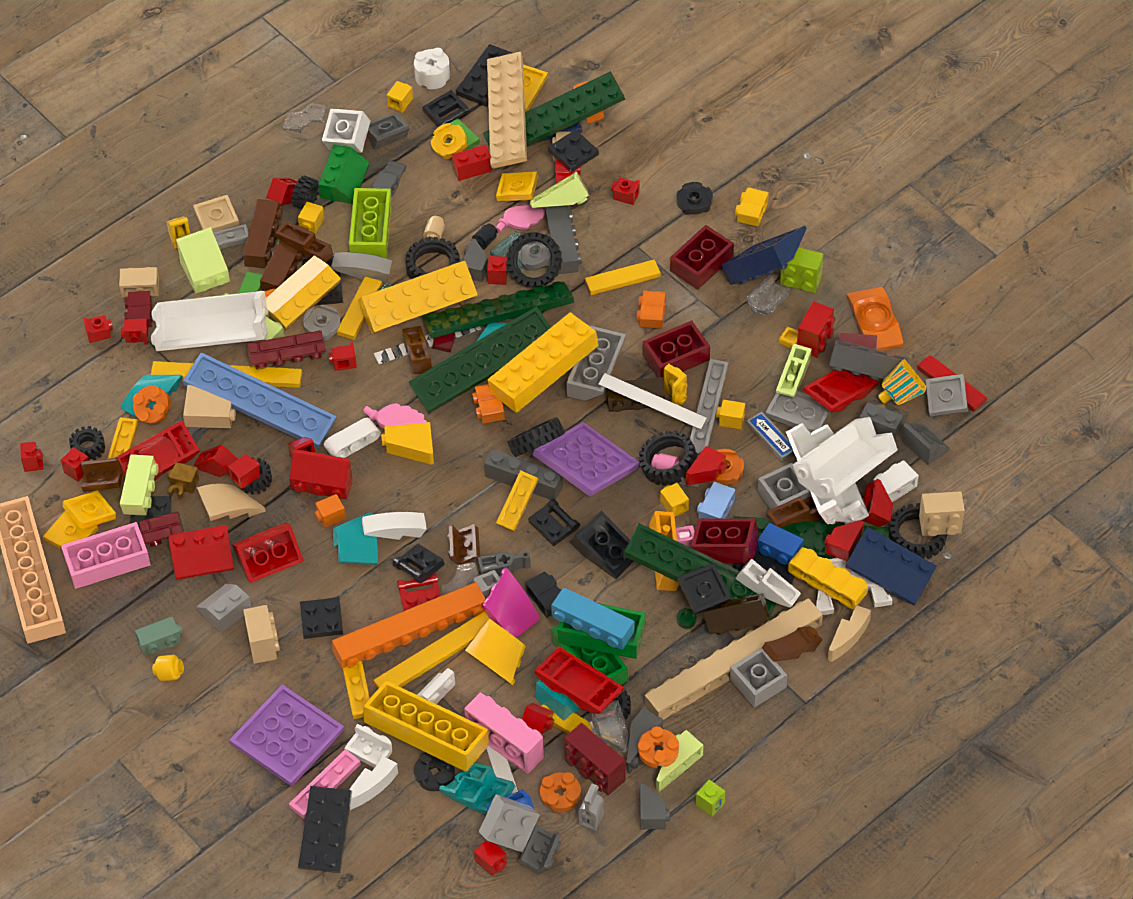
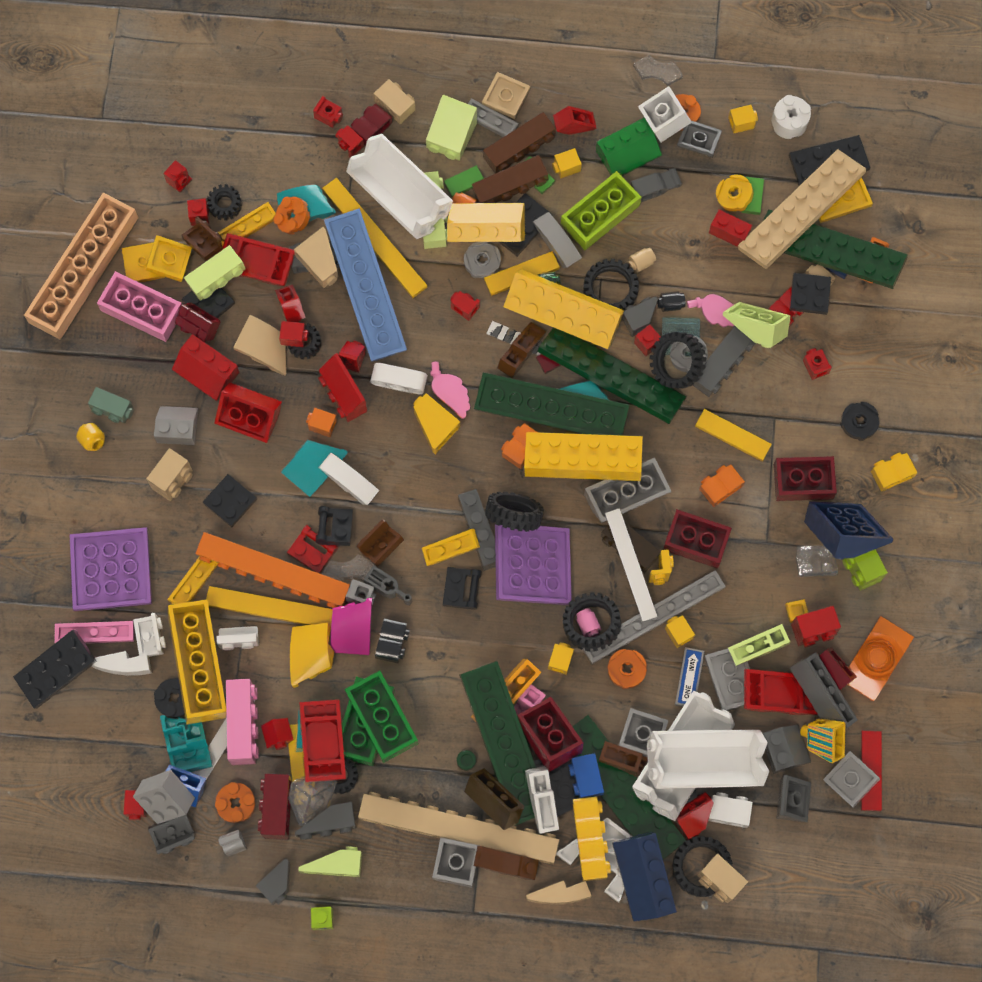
camera: 45 degrees right, 20 degrees up
yellow slope [166,216,190,249] -> none
pearl gold brick [168,462,200,499] -> none
dark red brick [246,330,326,370] -> none
reddish brown slope [275,221,333,263] -> none
black tyre [291,175,319,209] -> none
black plate [423,90,470,128] -> none
yellow plate [496,171,538,202] -> none
dark azure brick [551,588,634,650] -> none
black slope [569,511,634,579] -> none
orange plate [638,726,679,768] -> none
black plate [678,563,731,615] -> none
red slope [686,446,727,485] -> none
light blue brick [697,482,736,519] -> none
red slope [824,520,864,562] -> none

